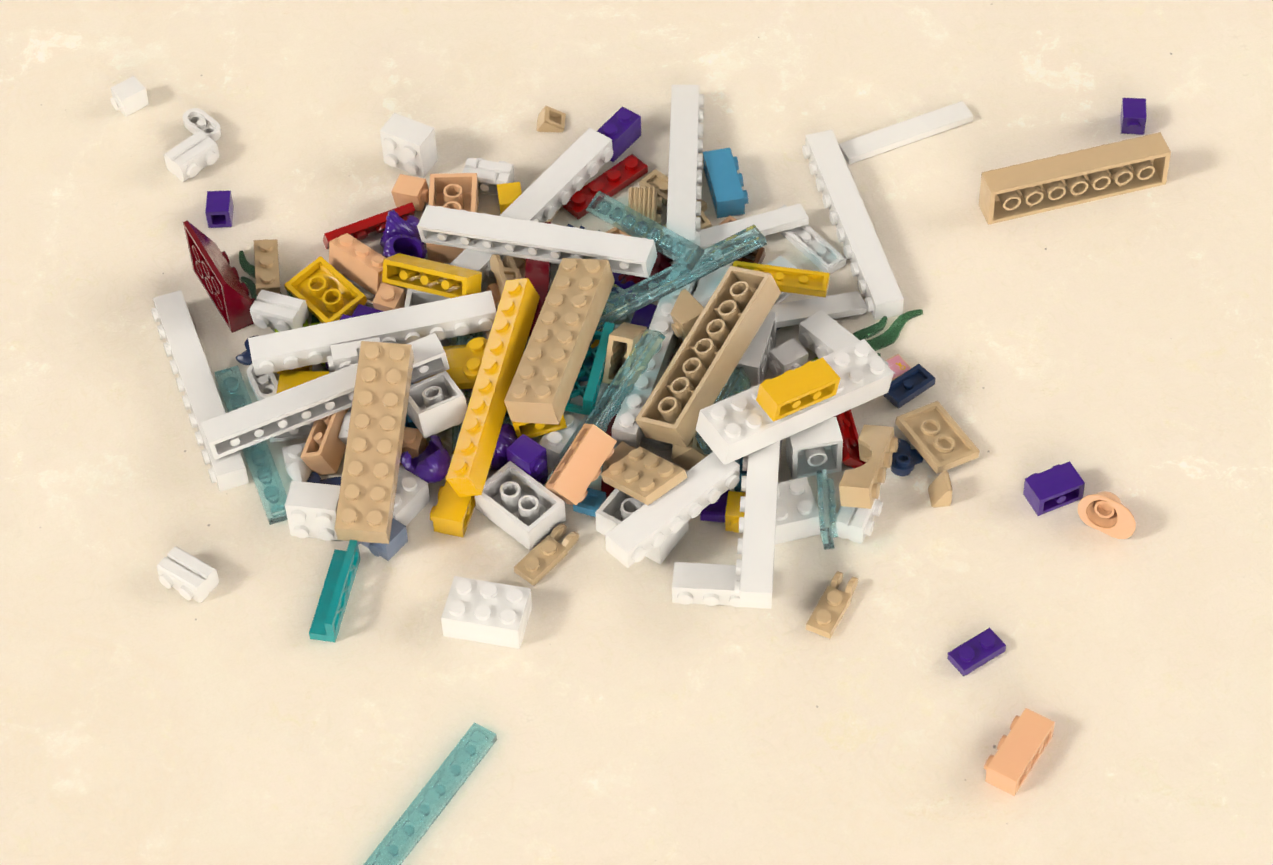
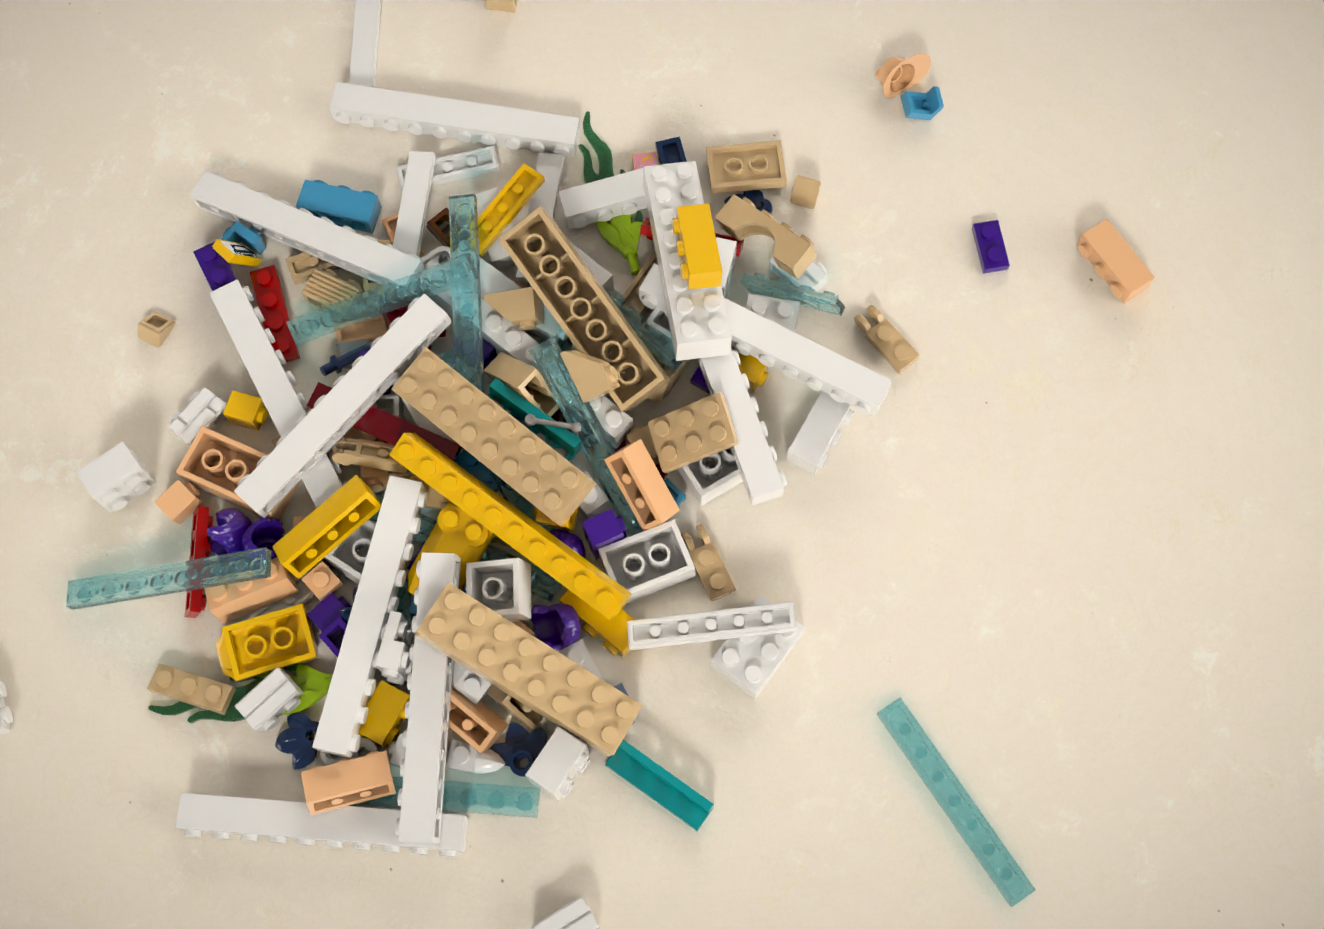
camera: 65 degrees left, 20 degrees up
dark red slope [183,221,255,333] -> none
dark purple brick [205,191,234,228] -> none
white brick [769,338,808,376] -> none
dark purple brick [1023,461,1085,516] -> none
none -> clear light blue plate [66,547,271,610]
none -> yellow tile [212,239,262,267]
none -> dark azure bracket [221,221,266,255]
none -> light nougat brick [301,751,396,815]
none -> light grey hinge [525,414,582,432]
none -> tan slope [560,350,620,403]
none -> white tile [627,601,797,650]
none -> dark azure bracket [900,86,944,120]

